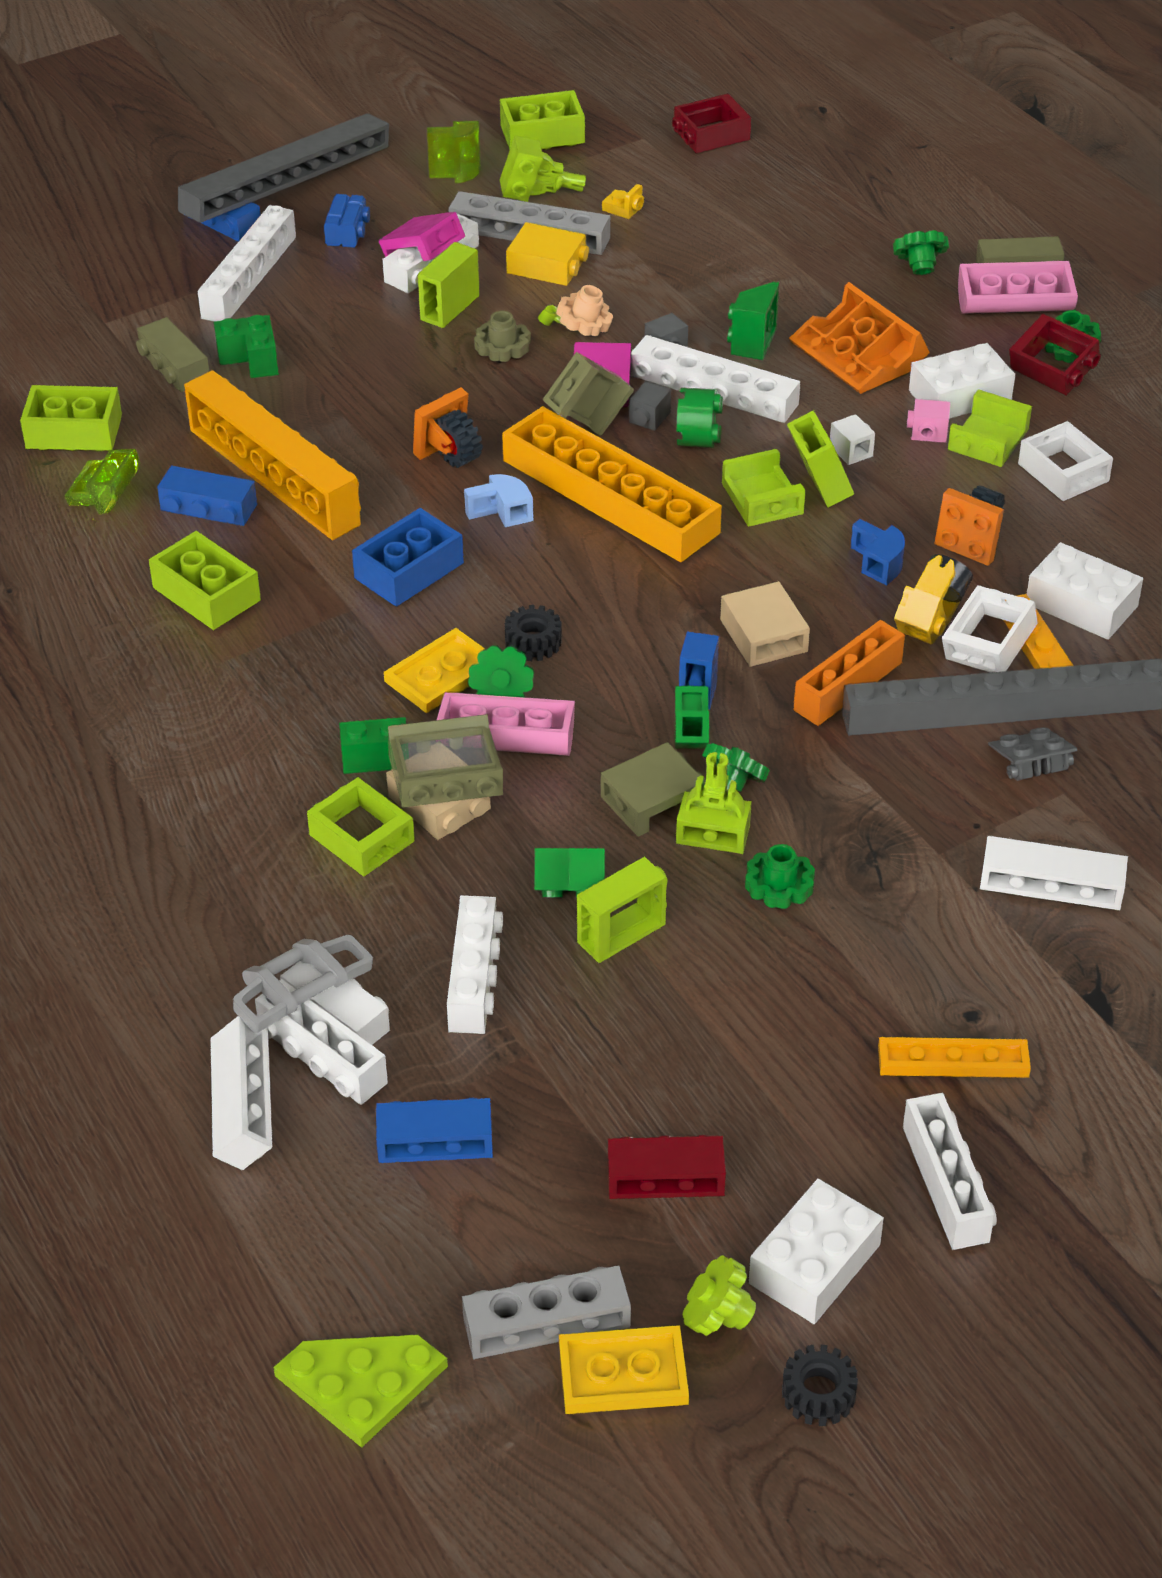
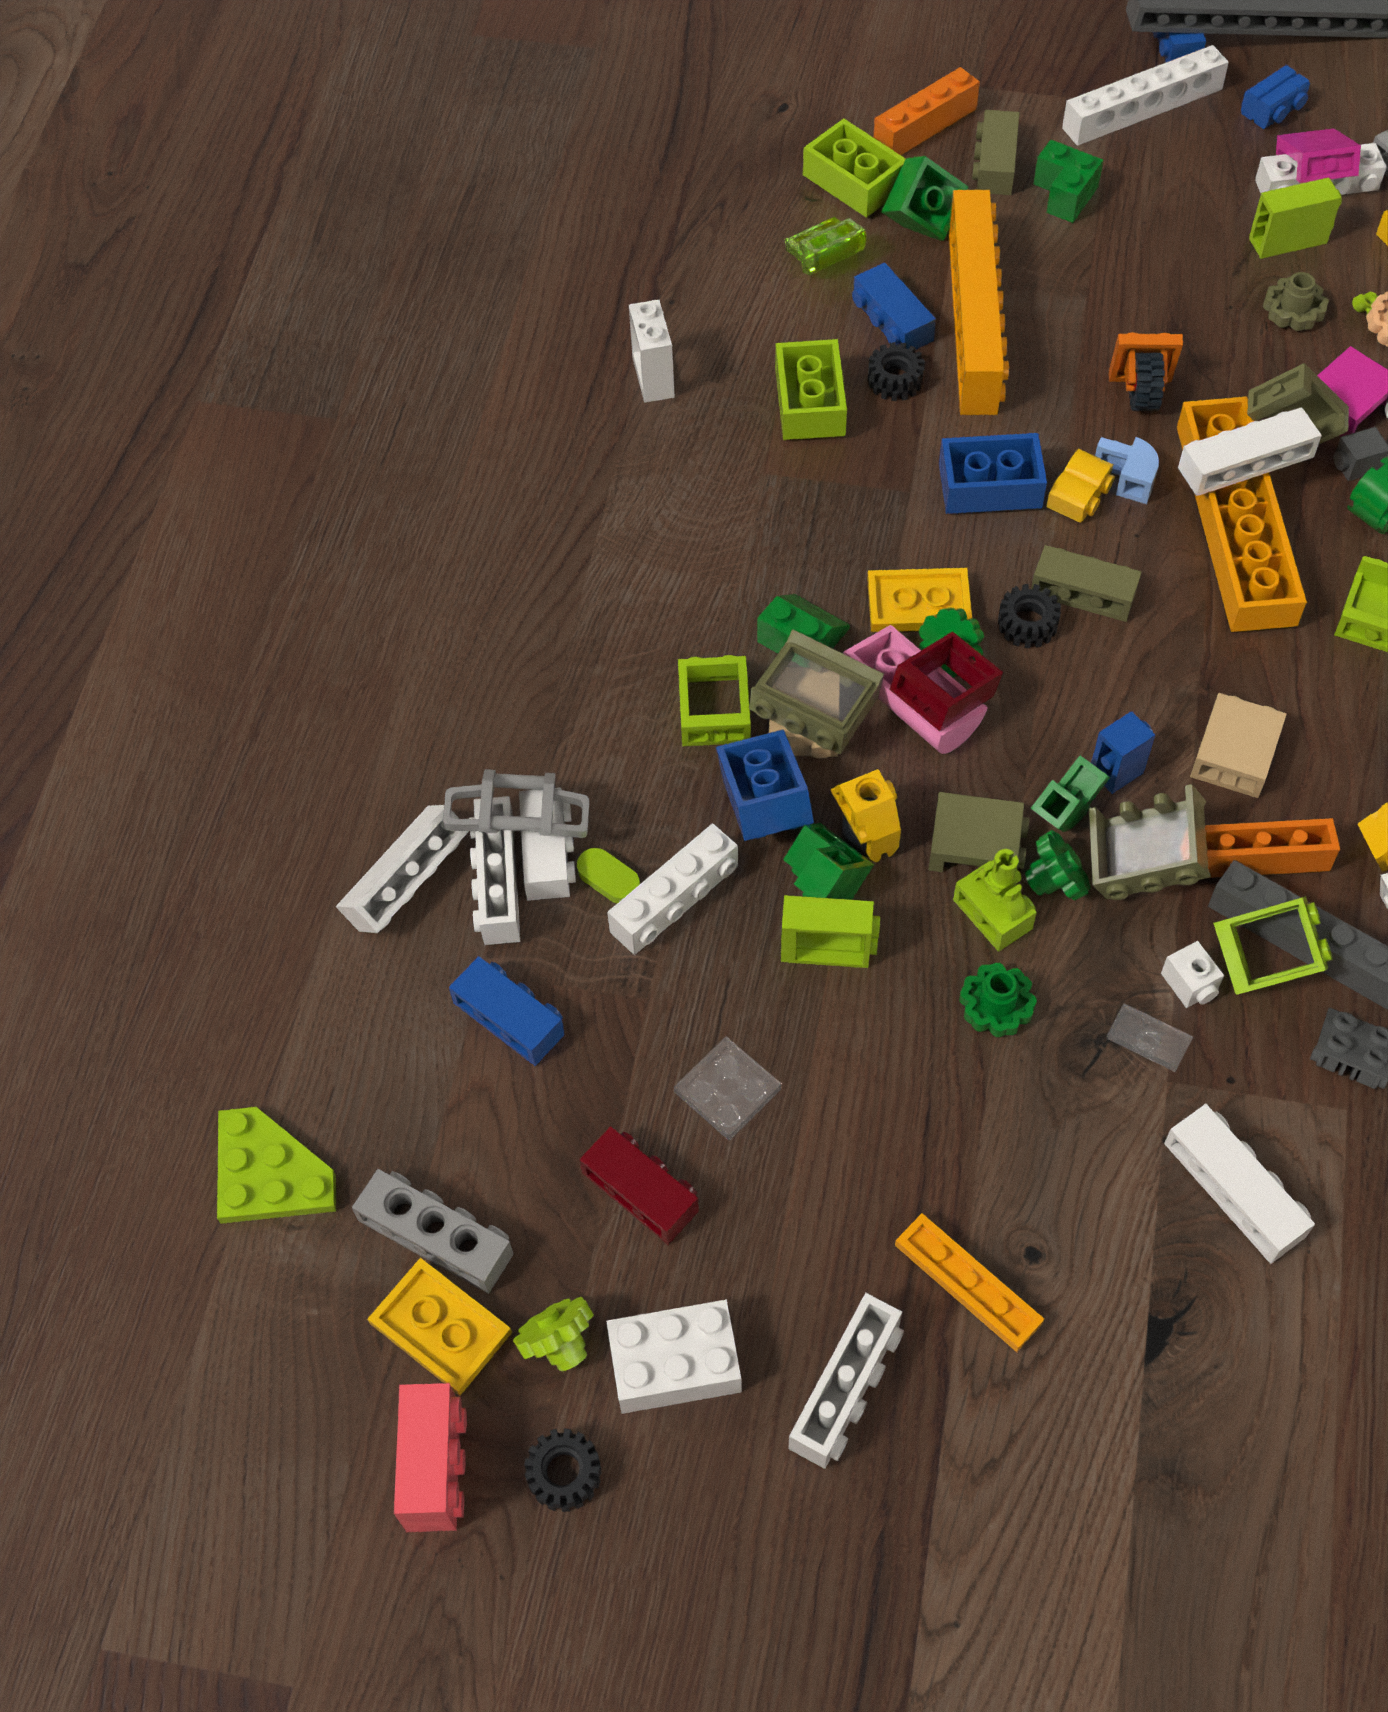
camera: 45 degrees right, 15 degrees up
none -> coral brick [394,1383,467,1532]
none -> lime tile [577,848,640,904]
none -> white window [629,299,675,403]
none -> clear plate [674,1036,781,1141]
none -> blue brick [716,729,814,841]
none -> yellow piece [831,769,901,862]
none -> black tyre [868,342,925,401]
none -> orange brick [874,67,980,155]
none -> green slope [881,156,968,241]
none -> dark red window [890,631,1003,731]
none -> olive brick [1031,545,1142,622]
none -> yellow brick [1046,449,1115,523]
none -> window [1089,784,1211,900]
none -> clear plate [1107,1003,1193,1072]
none -> white brick [1161,941,1224,1008]
none -> white brick [1178,407,1322,496]
none -> lime window [1214,896,1333,995]

